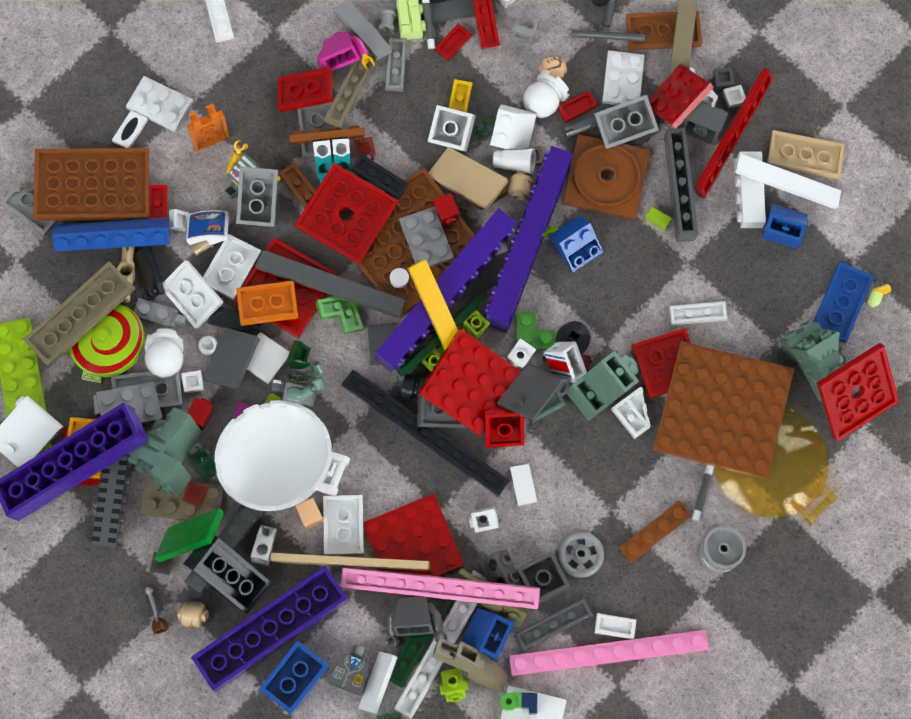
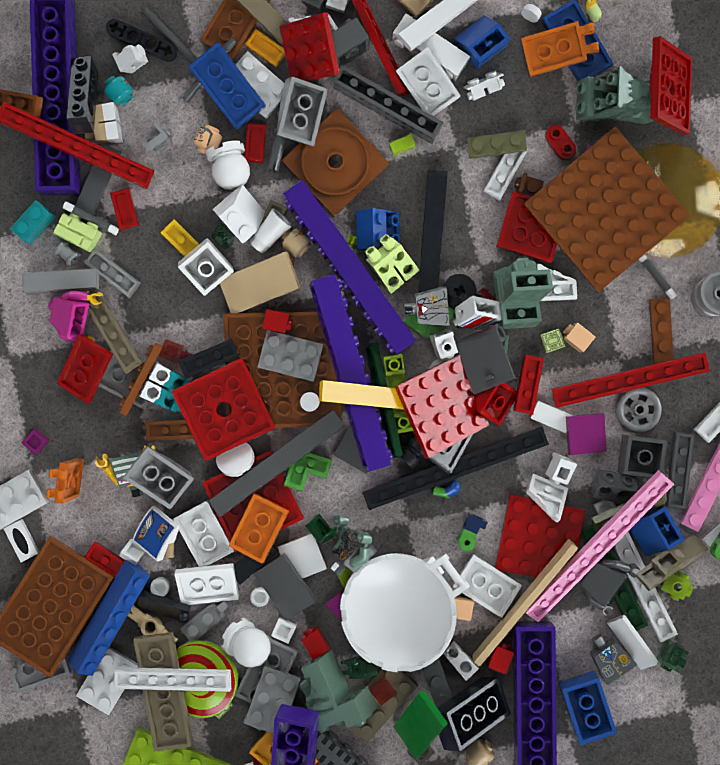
camera: 55 degrees left, 15 degrees up
none -> magenta tile [22,428,50,455]
none -> white plate [76,647,138,716]
none -> white tile [114,667,231,692]
none -> white tile [150,577,170,597]
none -> blue tile [188,42,266,130]
none -> white tile [216,442,254,477]
none -> light orange tile [245,28,285,68]
none -> yellowish green hips [365,234,420,294]
none -> white plate [396,47,461,116]
none -> light grey torso [404,286,449,326]
none -> black beam [418,170,447,293]
none -> arm [432,480,460,498]
none -> leg [458,512,488,551]
none -> white hinge [463,71,505,101]
none -> olive plate [467,130,527,159]
none -> red brick [486,641,514,674]
none -> red plate [513,355,544,415]
none -> reddish brown bracket [514,173,544,196]
none -> white tile [521,4,541,23]
none -> orange tile [521,21,599,77]
none -> white wing [526,474,568,523]
none -> yellowish green tile [540,329,565,353]
none -> red plate [545,125,577,161]
none -> red plate [551,352,710,408]
none -> light nougat brick [562,323,595,353]
none -> magenta tile [566,413,607,455]

